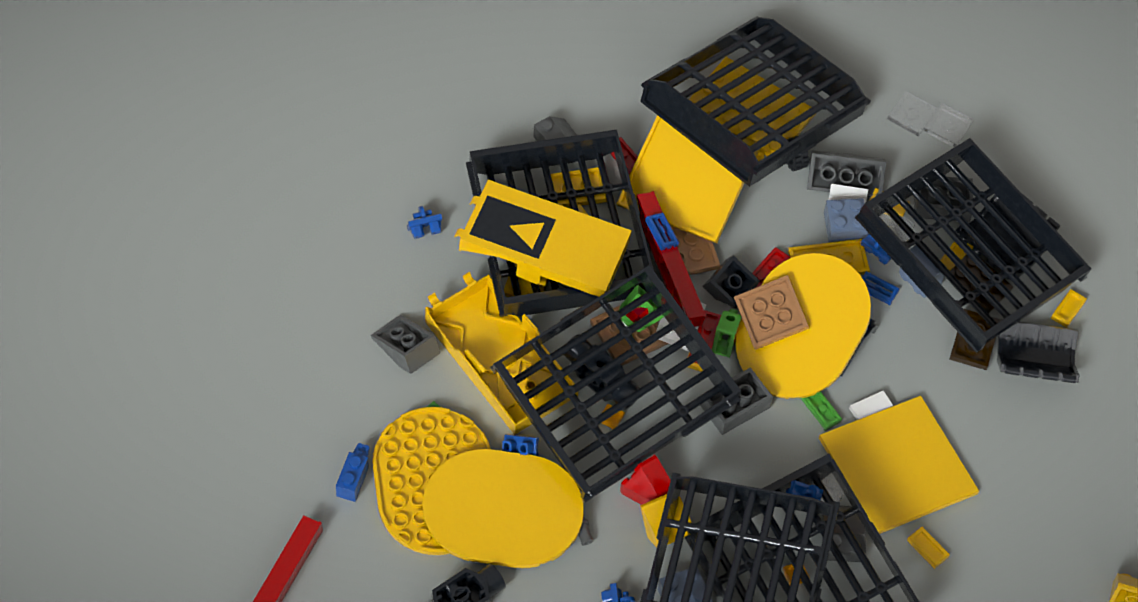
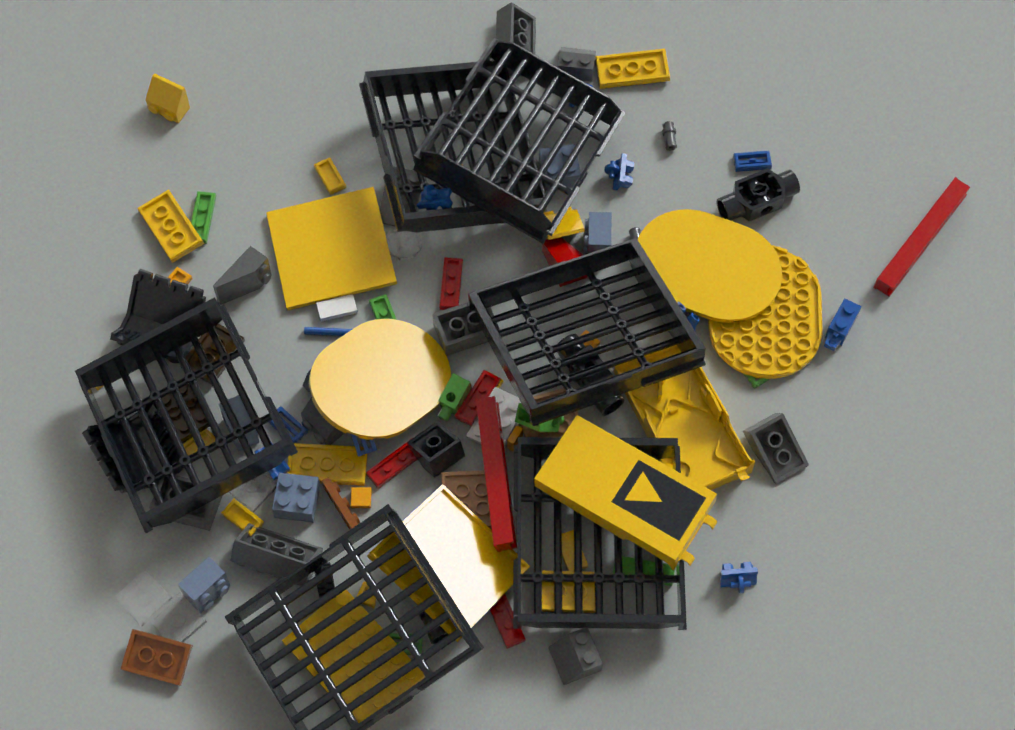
camera: 165 degrees left, 5 degrees up
blue tile [645,213,679,251] -> none
medium nougat plate [734,275,809,350] -> none
white tile [829,184,868,203] -> none
none -> dark orange plate [121,629,193,686]
none -> yellow tile [137,189,204,263]
none -> light orange tile [167,267,193,285]
none -> sand blue brick [178,557,230,613]
none -> bright green tile [191,191,216,244]
none -> dark grey slope [213,246,272,305]
none -> blue bar [304,327,352,336]
none -> dark orange plate [322,477,361,530]
none -> light orange tile [351,487,372,508]
none -> red tile [439,257,463,310]
none -> sand blue brick [583,212,612,255]

